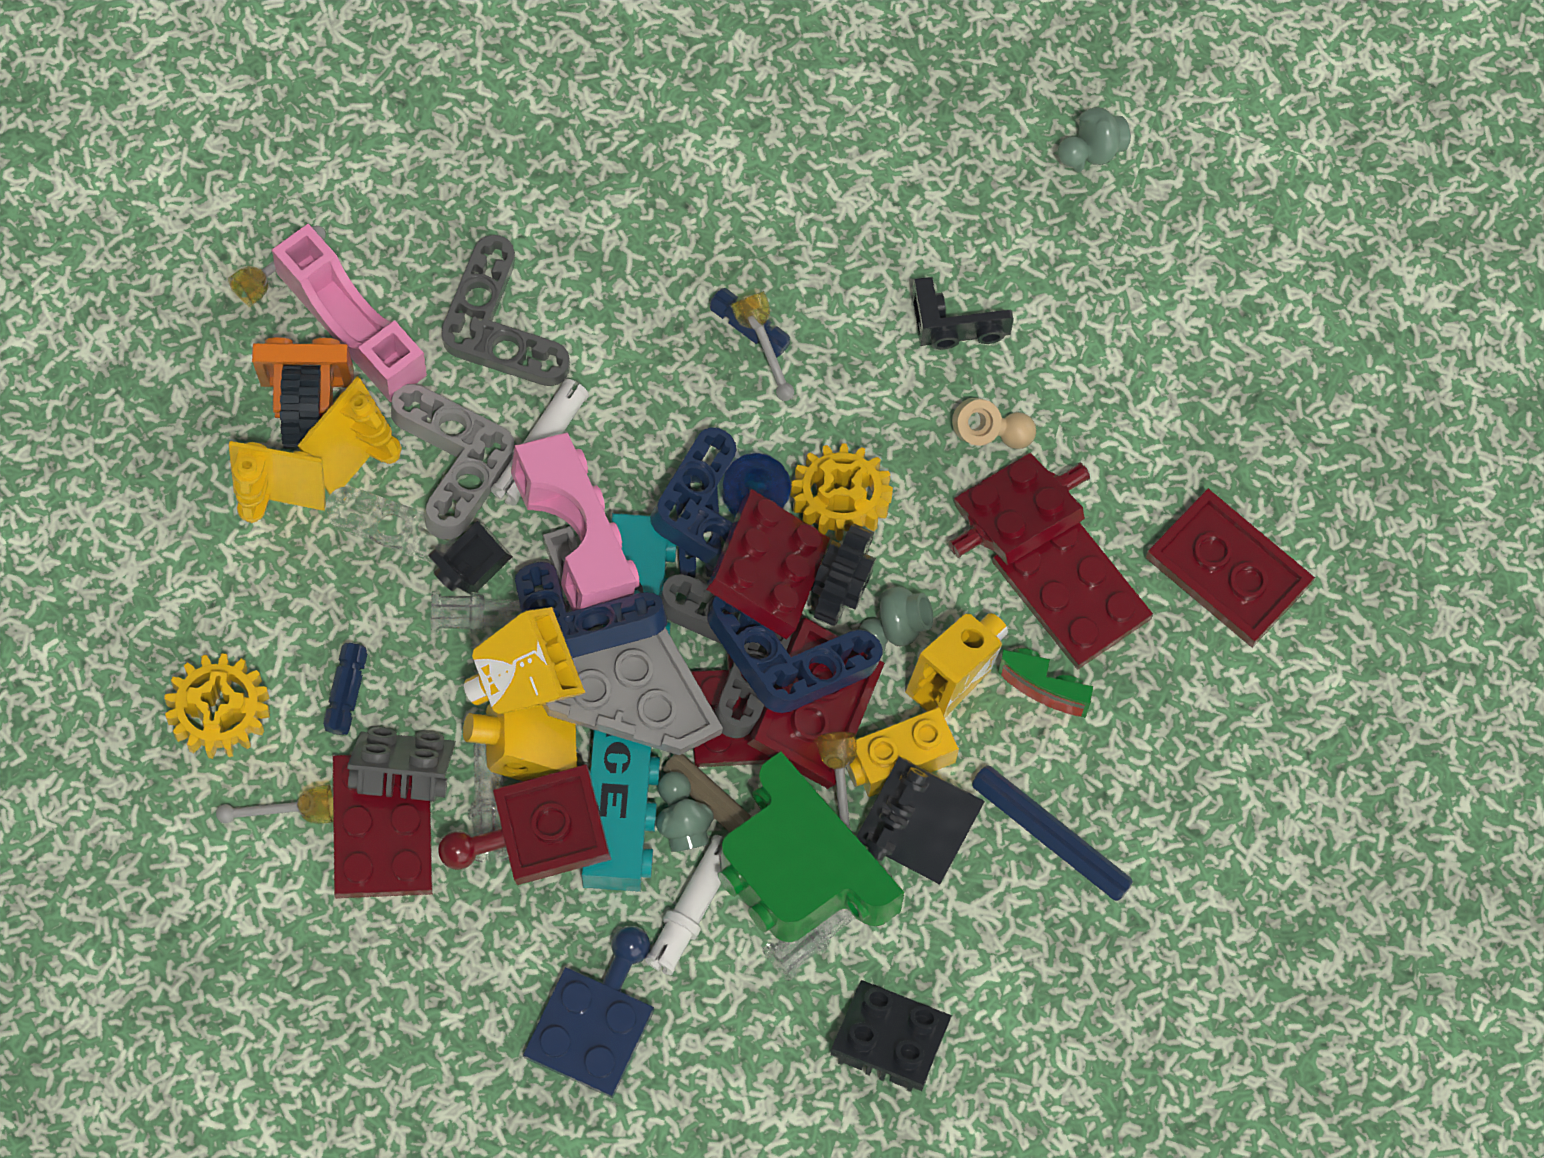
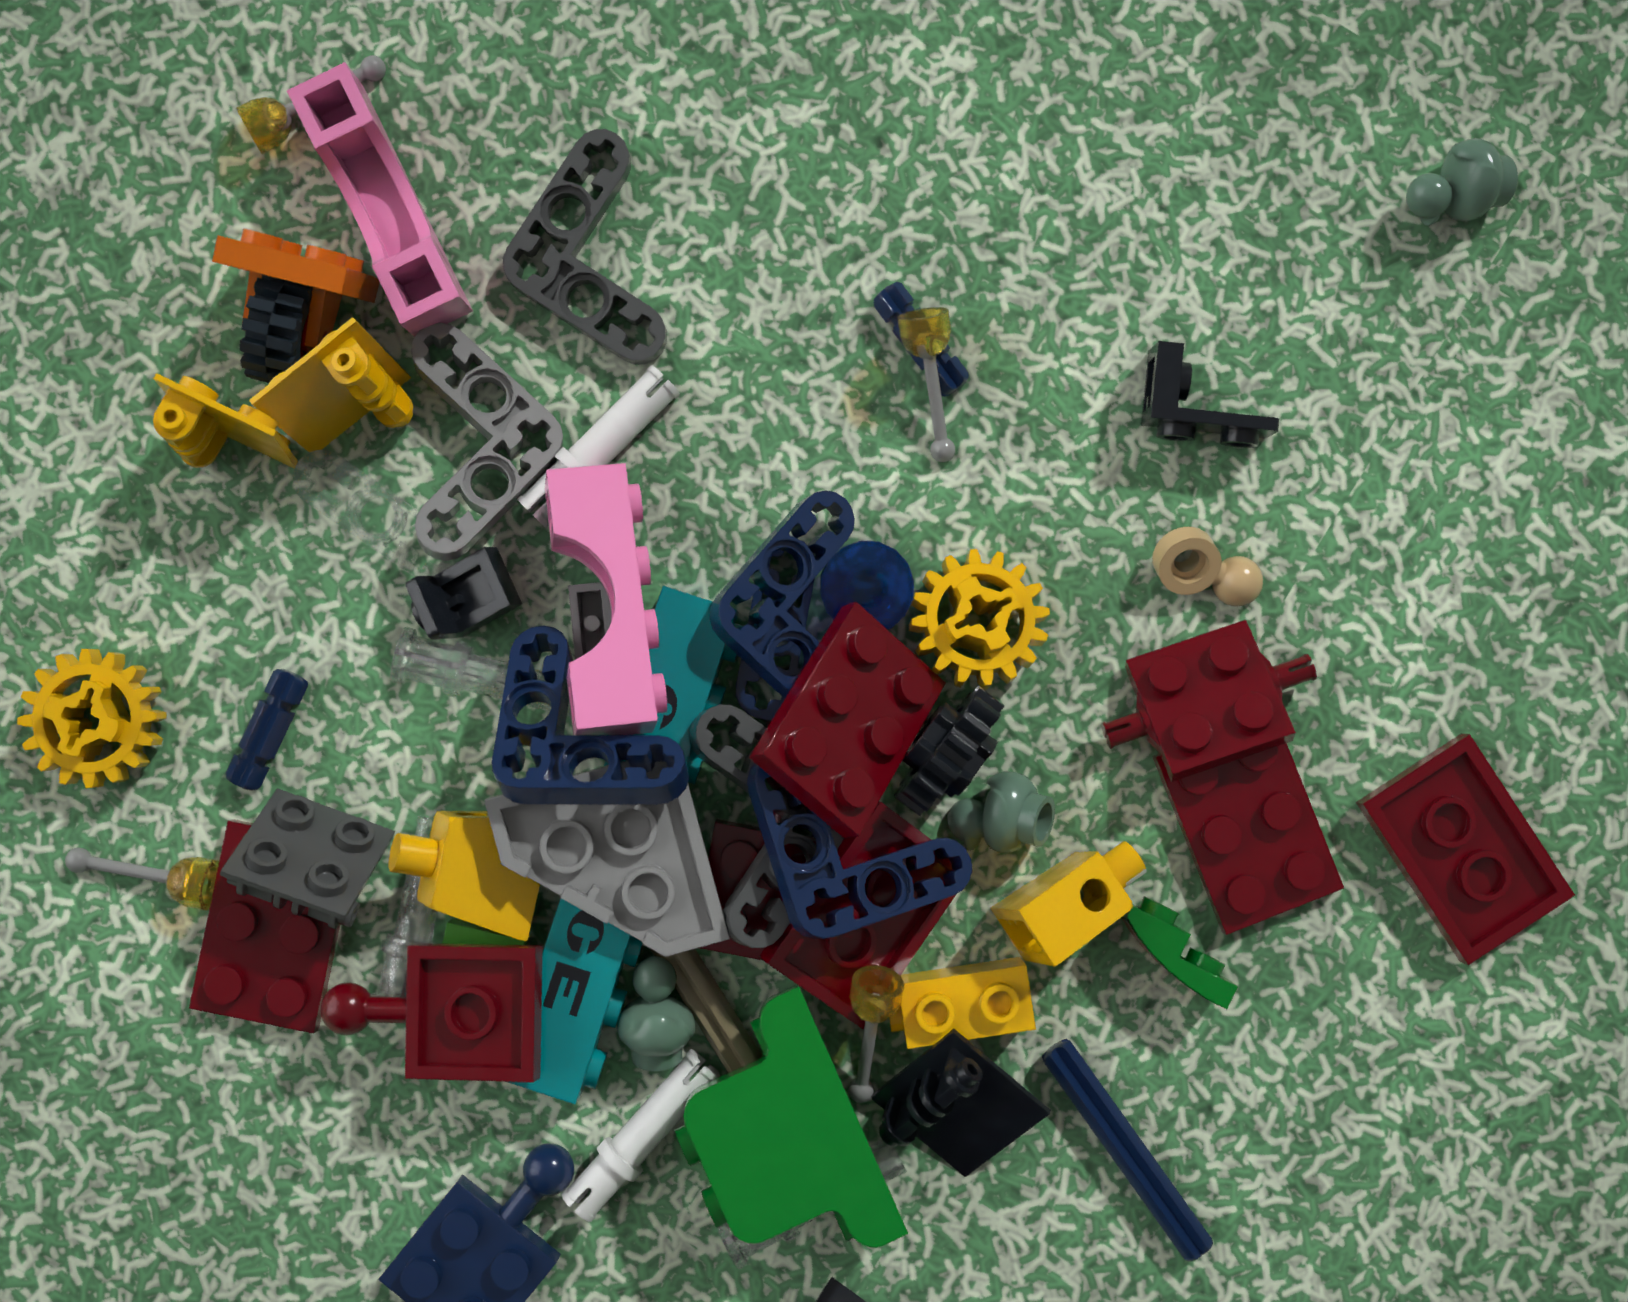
camera: 15 degrees right, 20 degrees up
yellow torso [464,607,585,715] -> none

